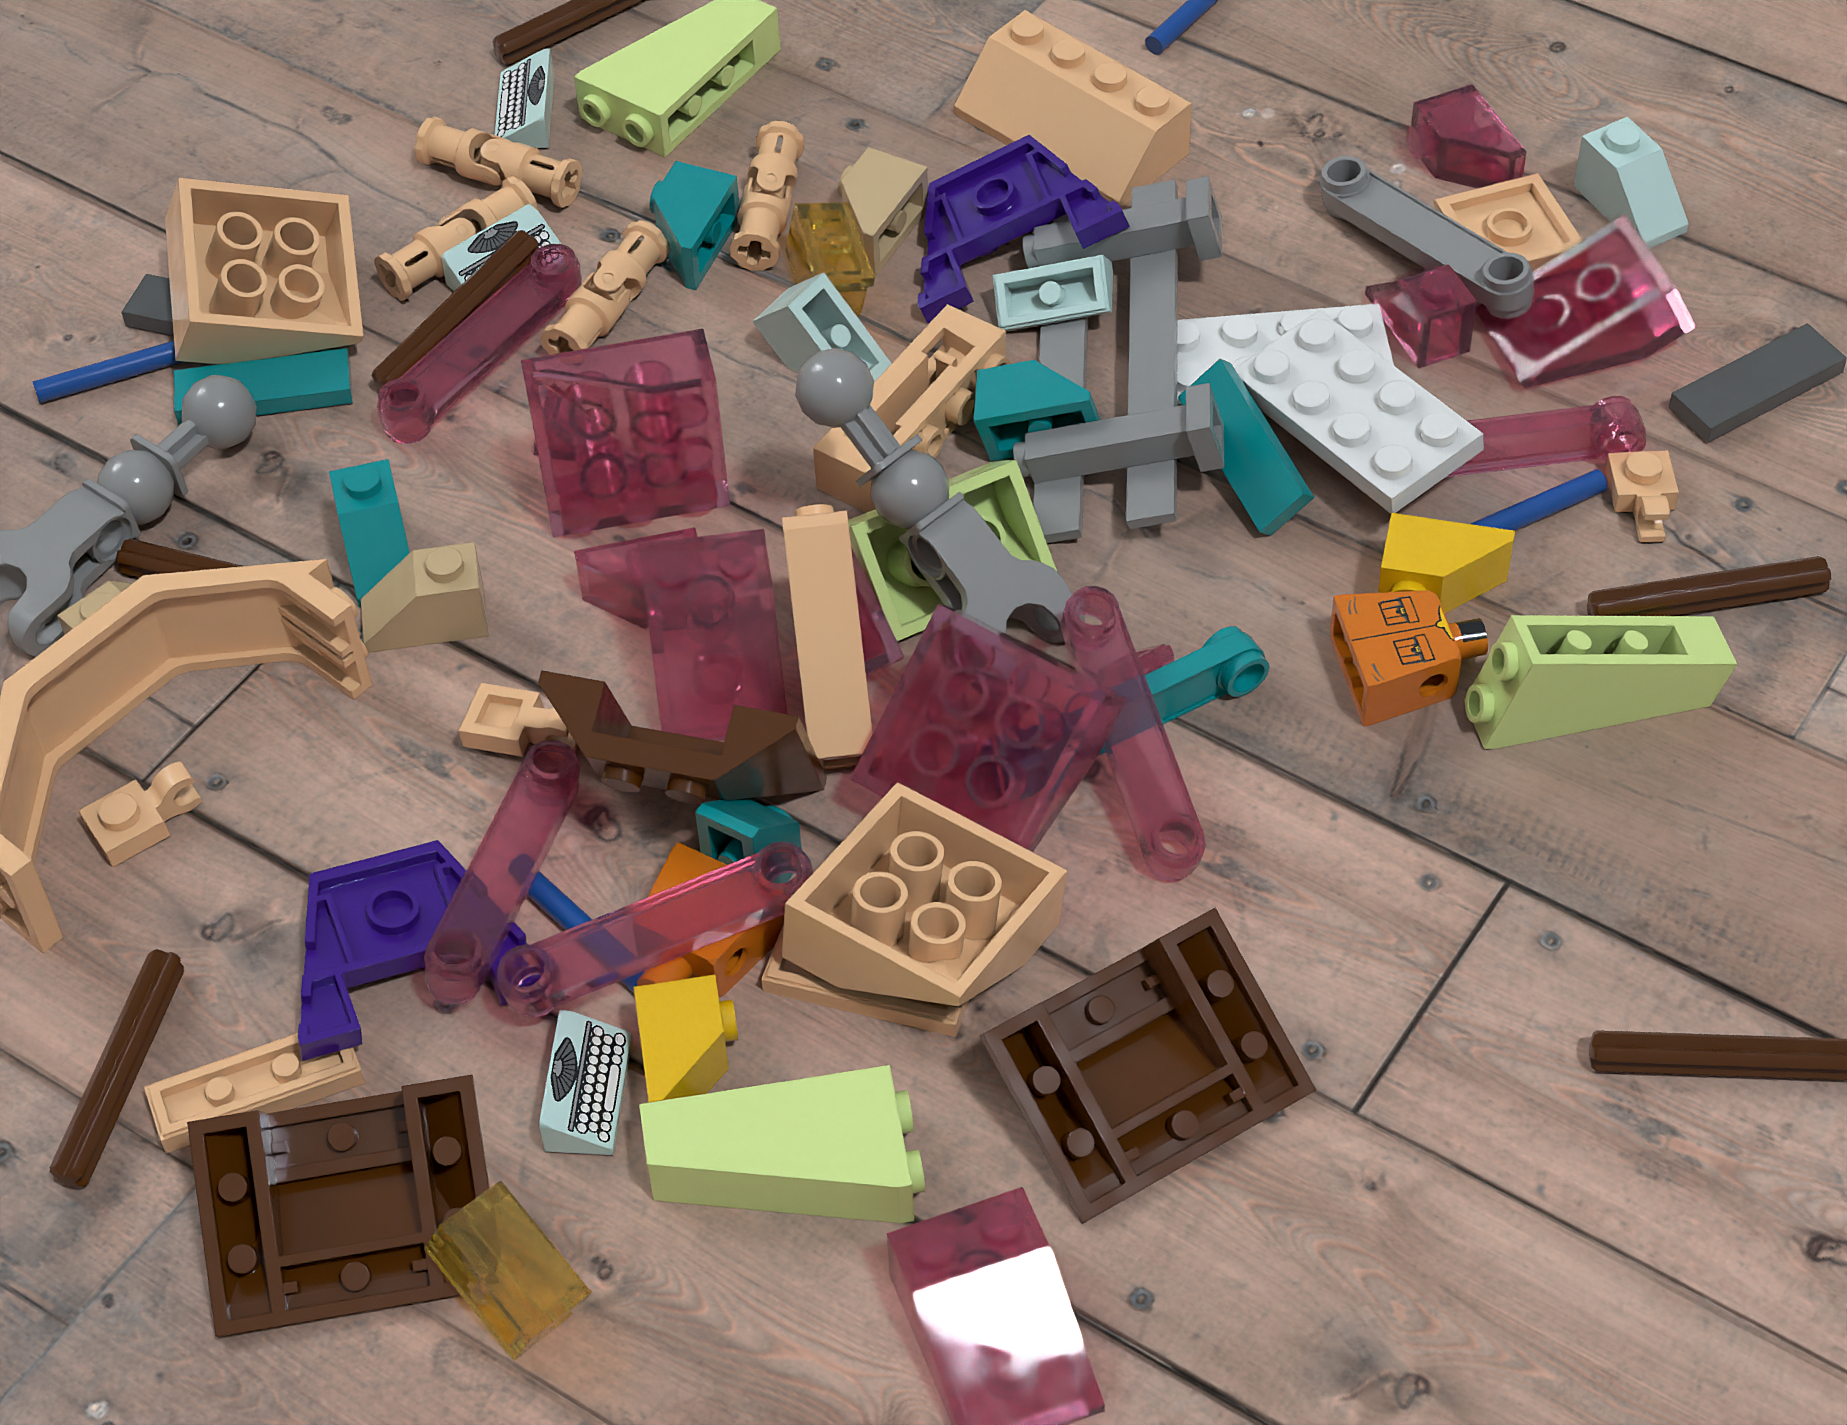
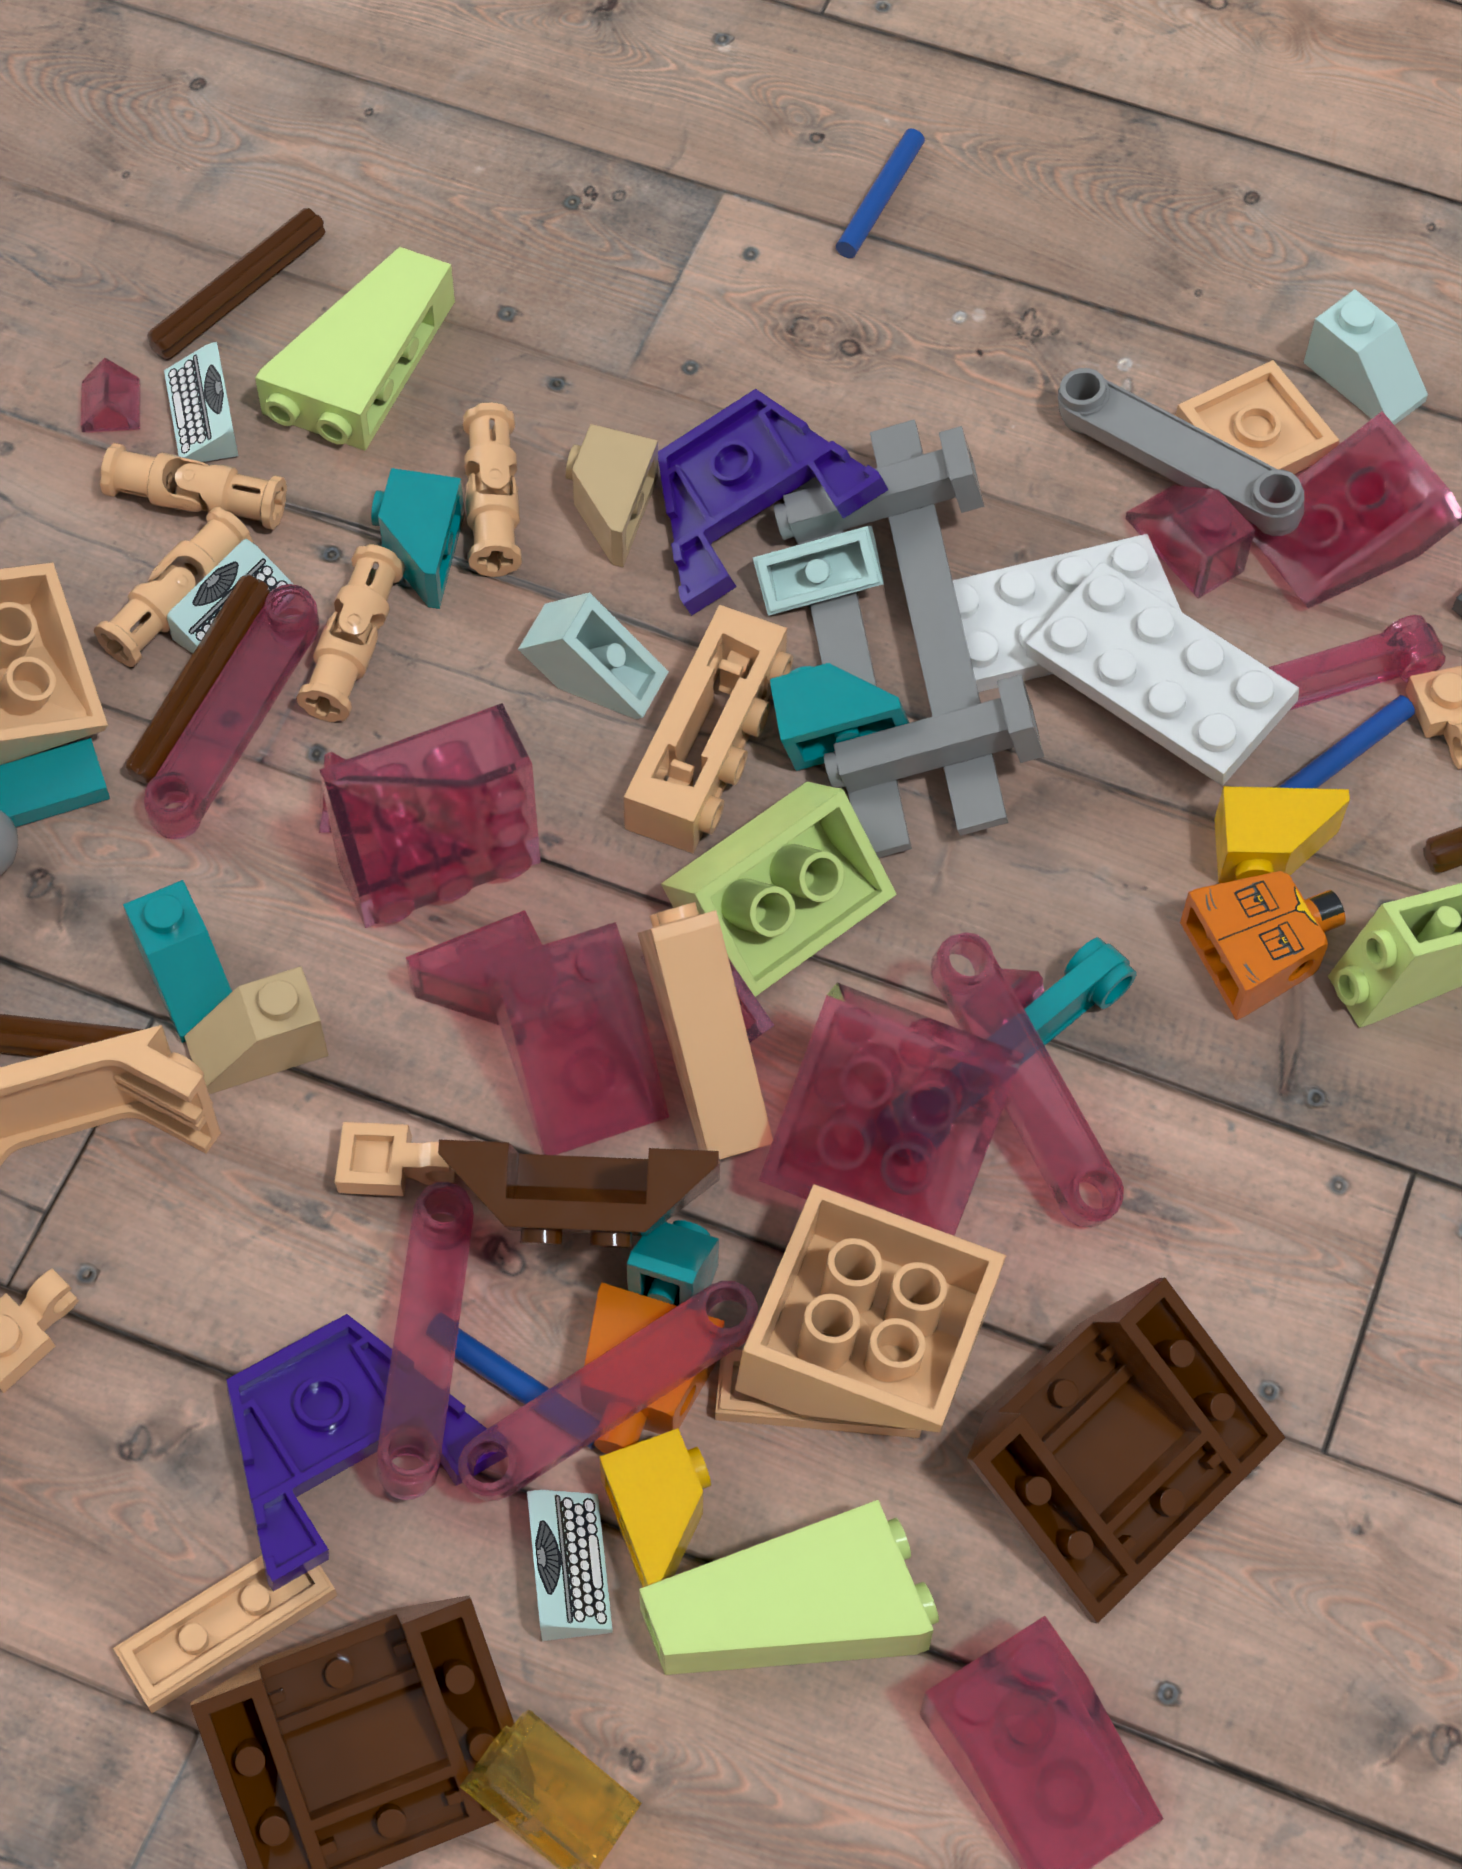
camera: 15 degrees left, 10 degrees up
reddish brown axle [49,949,184,1189] -> none
clear yellow hinge [785,202,875,317] -> none
light grey piece [795,348,1085,696] -> none
light nougat slope [954,10,1192,208] -> none
teal tile [1178,359,1315,536] -> none
clear pink slope [1406,84,1527,188] -> none
none -> clear pink slope [81,358,141,432]

